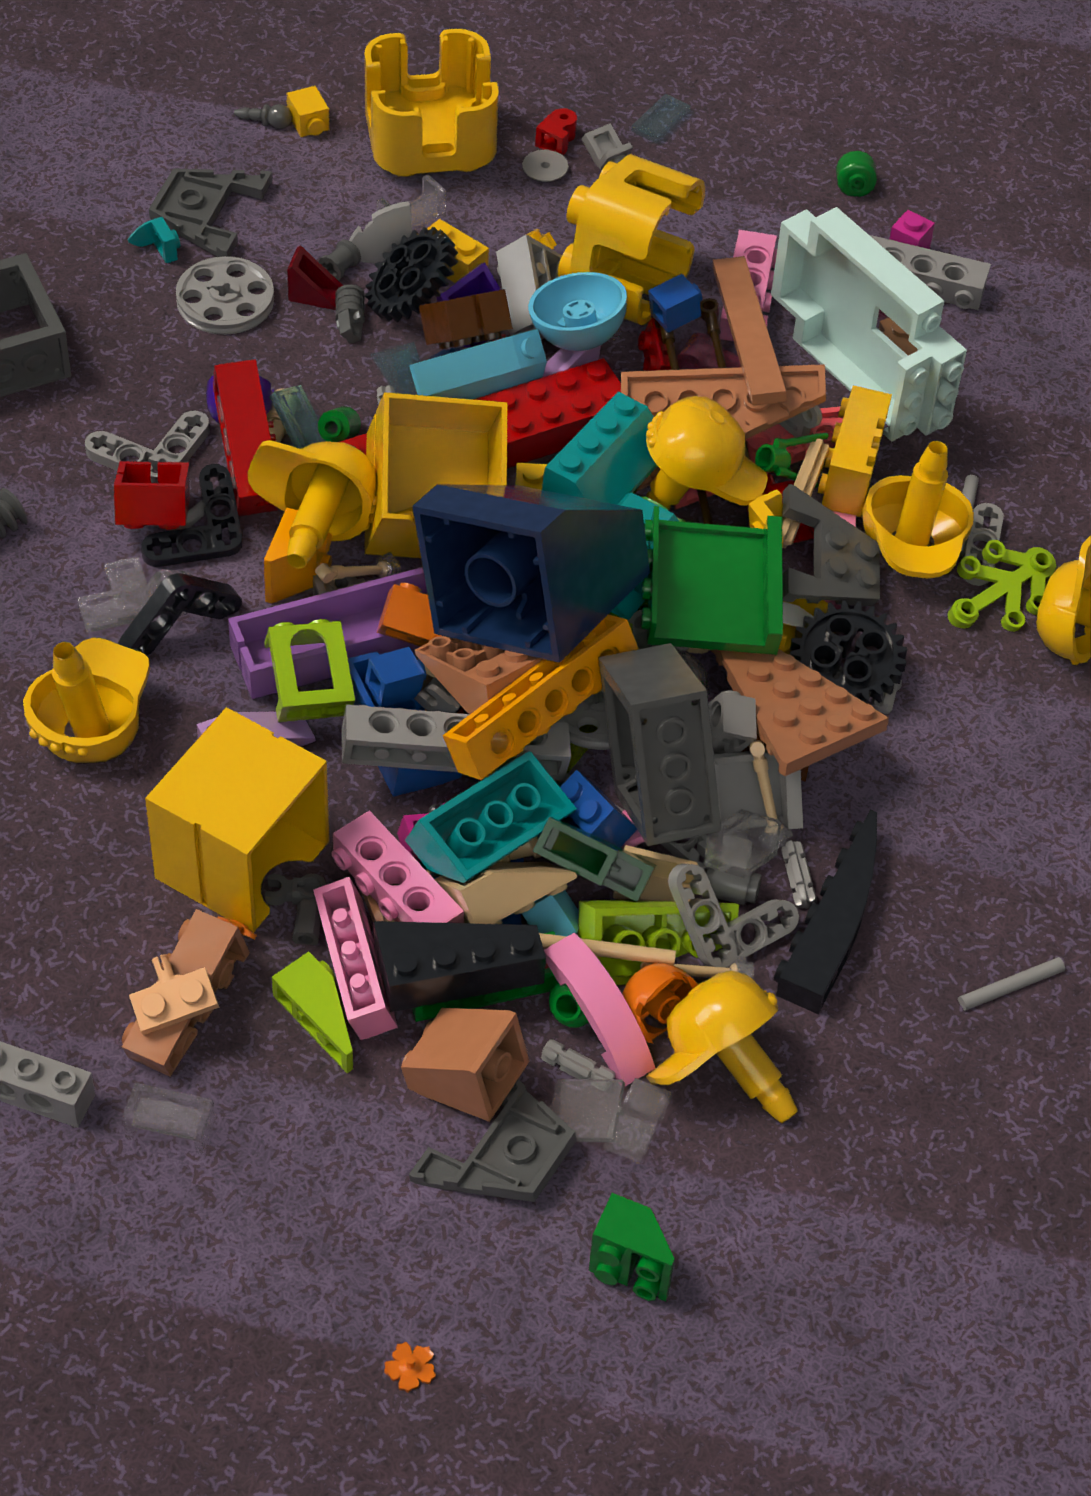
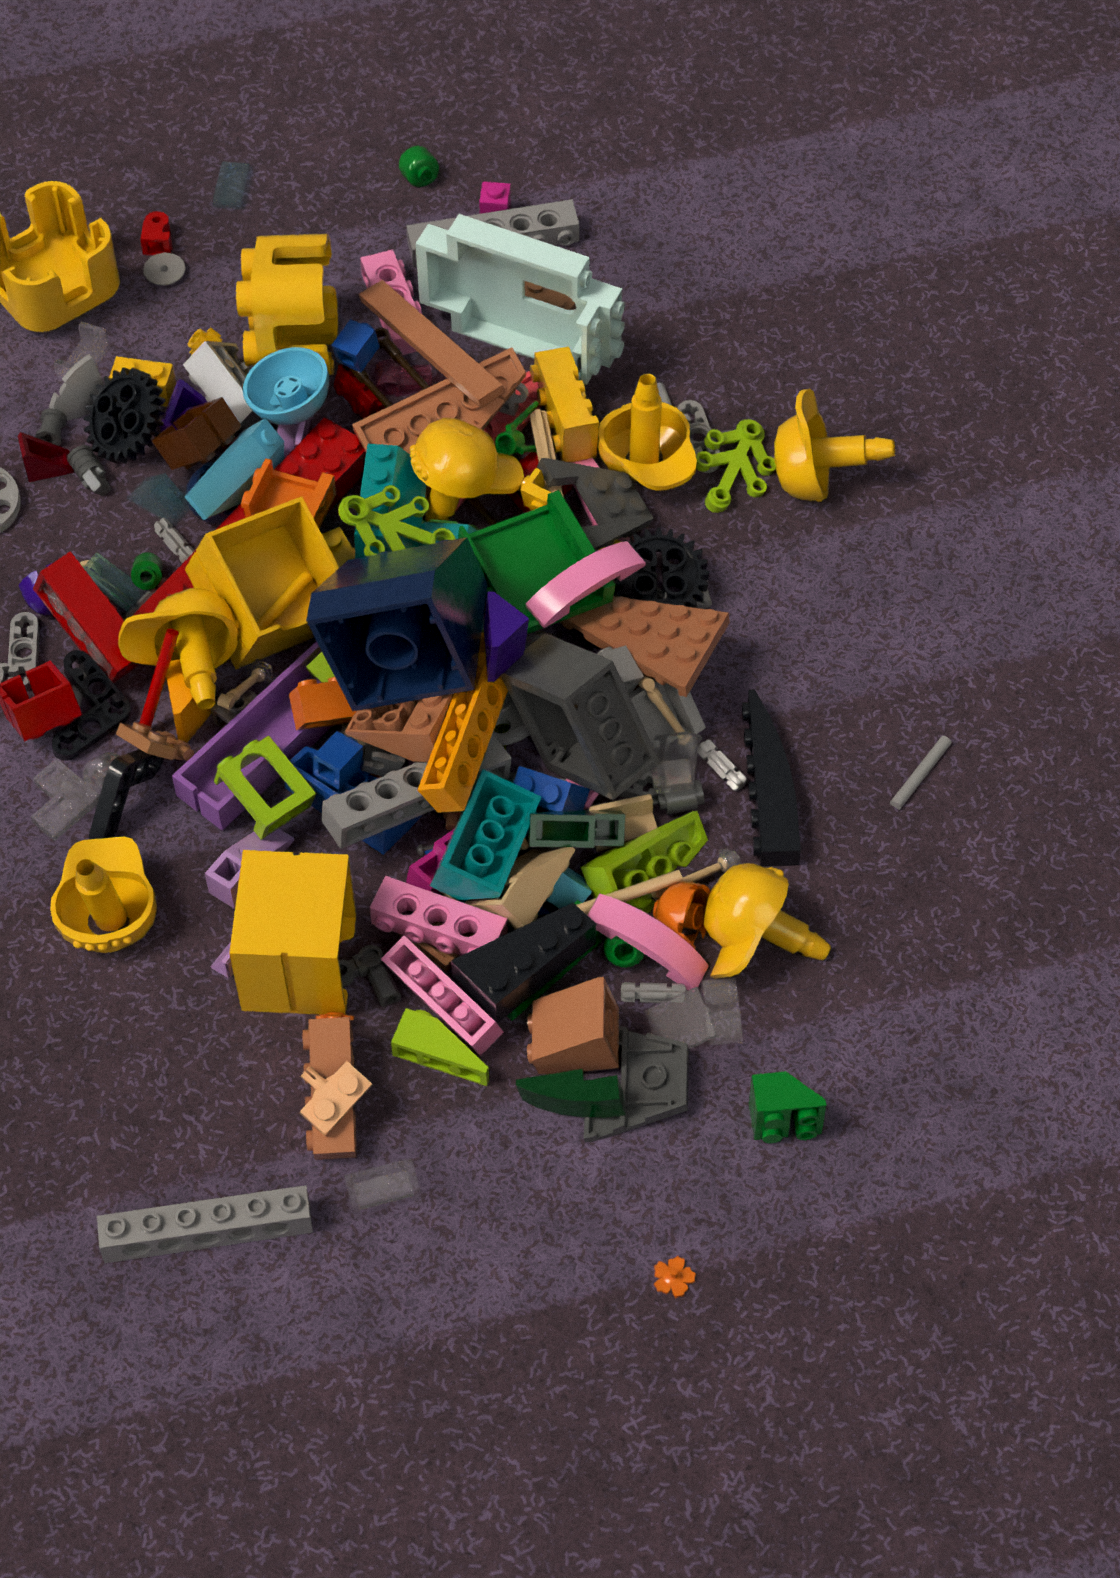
camera: 25 degrees left, 5 degrees up
light grey bracket [582,123,633,169] -> none
light grey beam [668,863,799,968] -> none
none -> medium nougat plate [116,721,194,761]
none -> red bar [139,628,179,727]
none -> orange panel [241,458,336,529]
none -> lime plant [338,485,455,556]
none -> dark purple slope [483,592,529,682]
none -> dark green slope [516,1069,625,1118]
none -> bright pink slope [526,541,646,629]

